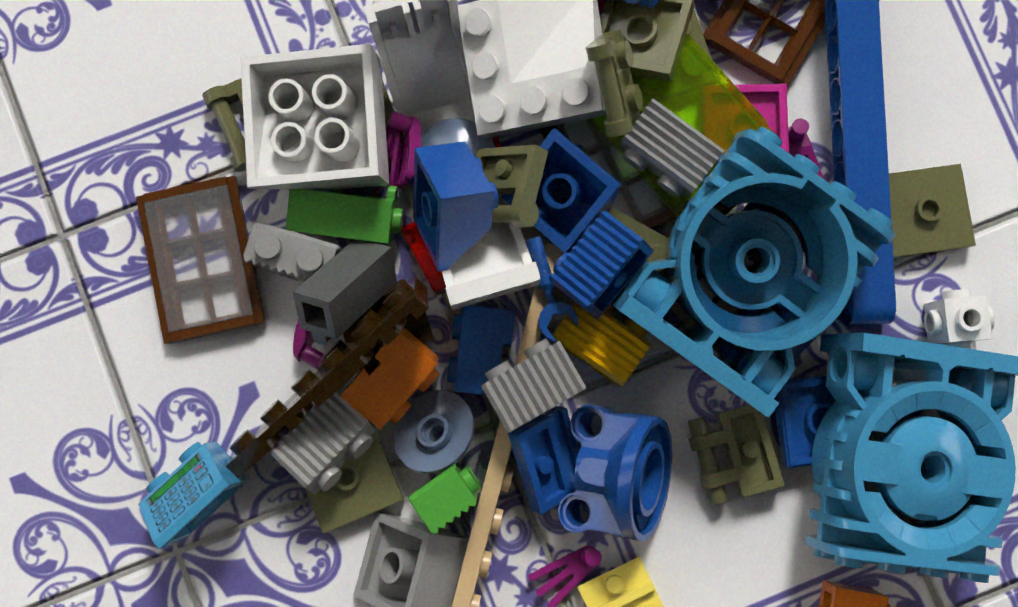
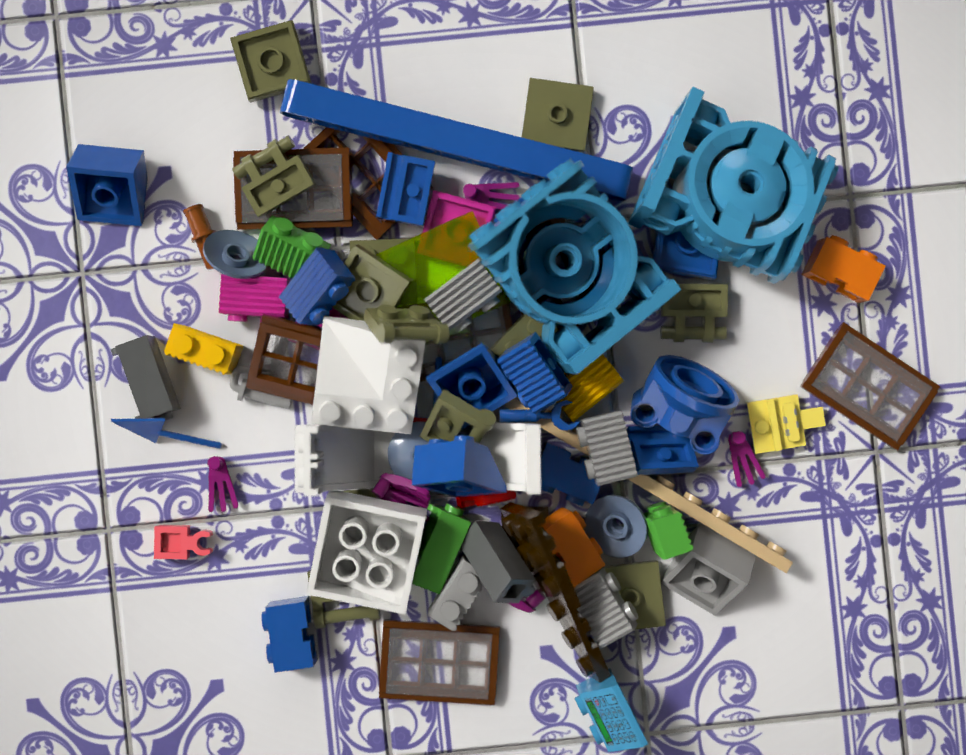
camera: 70 degrees left, 5 degrees up
white brick [924,289,995,350] -> none
none -> blue brick [261,596,318,673]
none -> blue plate [376,152,436,227]

